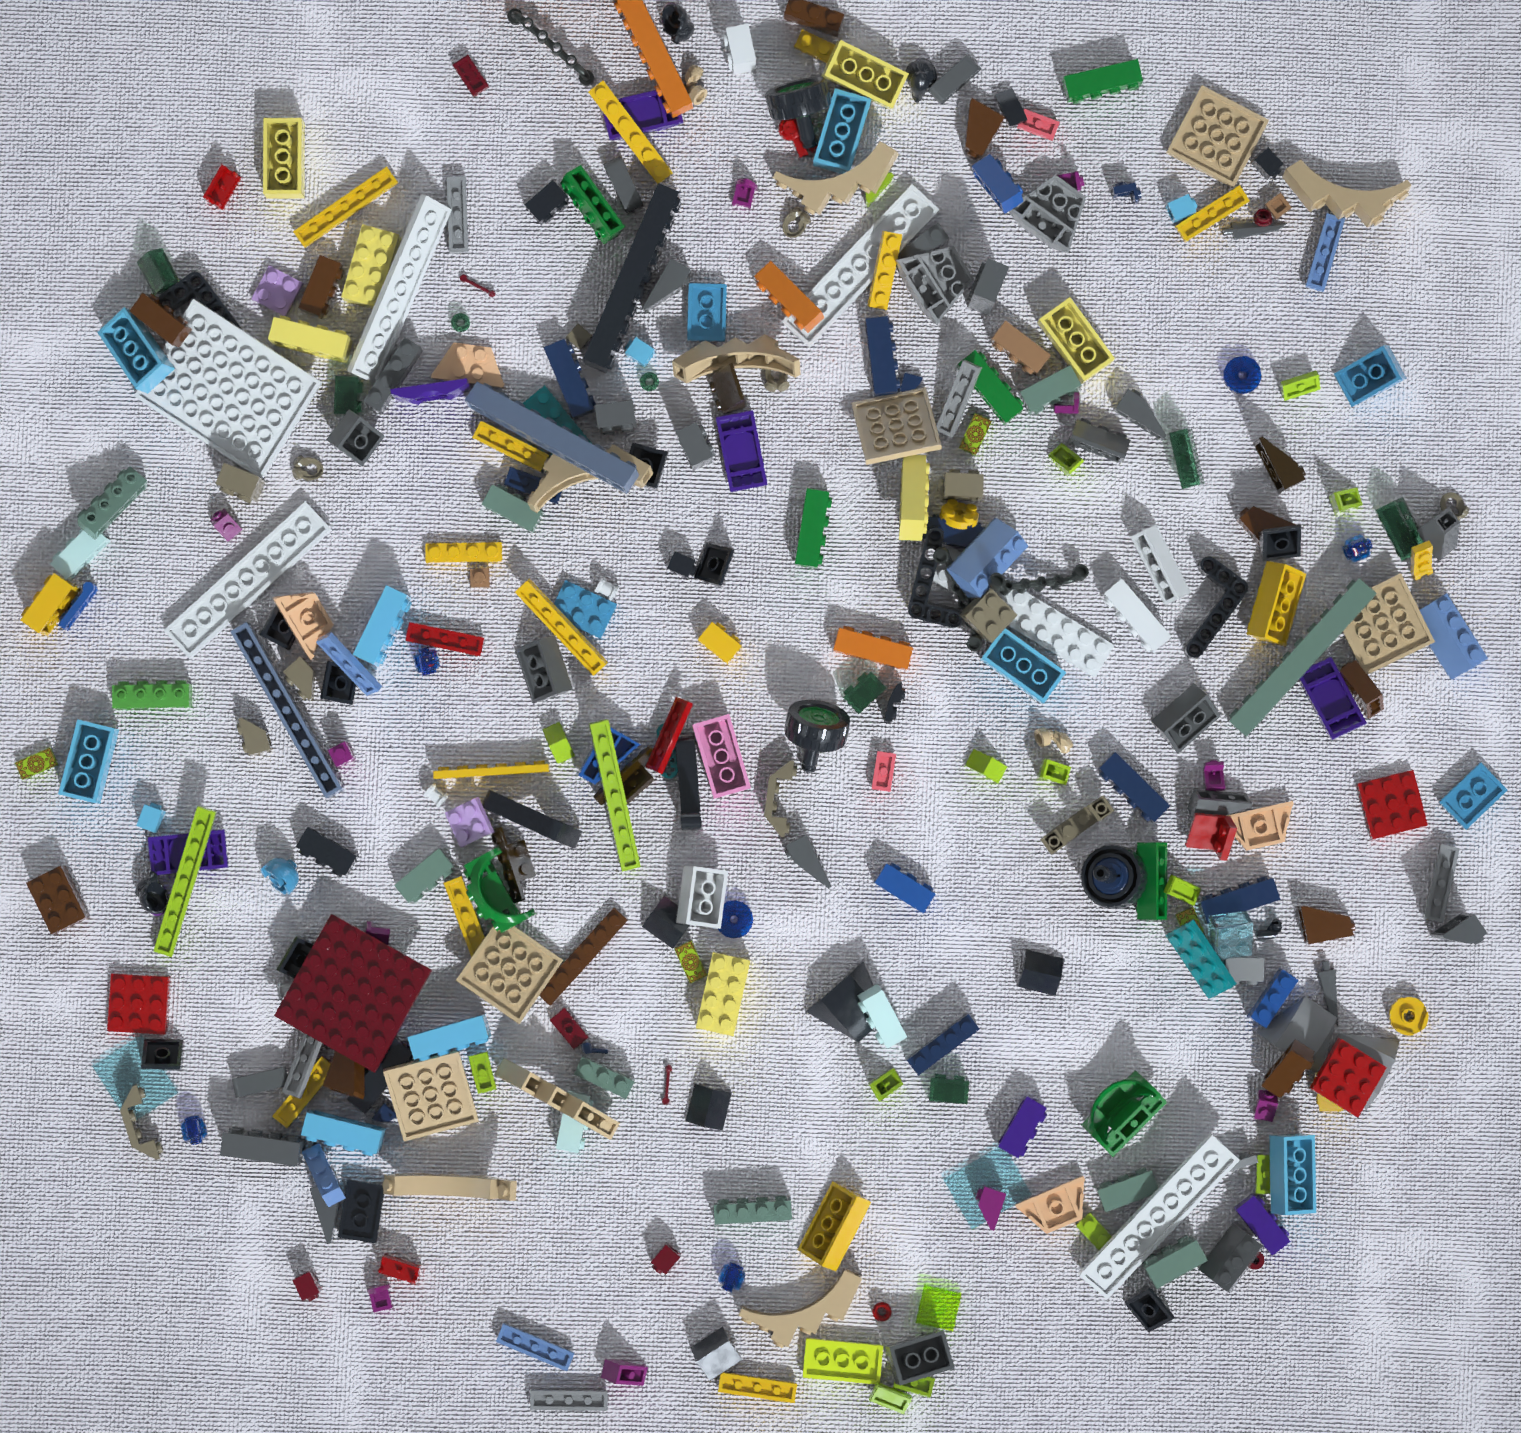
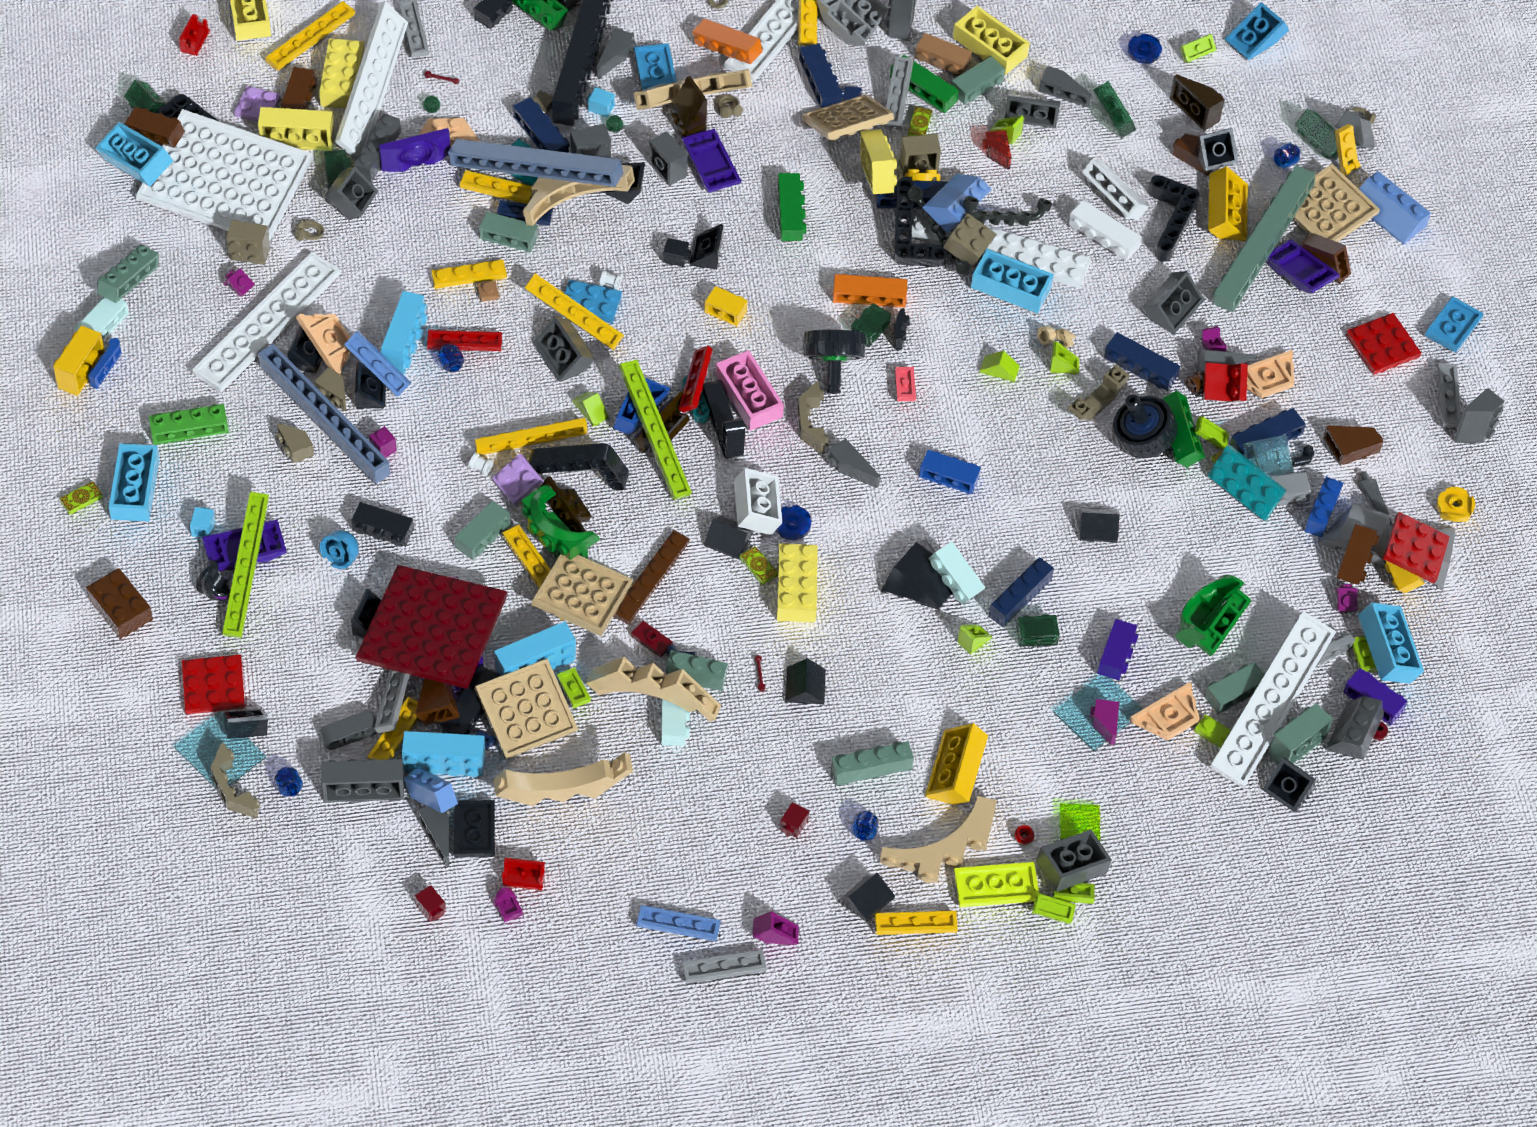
camera: 15 degrees left, 30 degrees down
magenta tile [1054,392,1080,414] -> none
lime slope [1329,487,1363,514] -> none
none -> clear red slope [982,130,1012,169]
none -> reddish brown wheel [1185,370,1204,394]

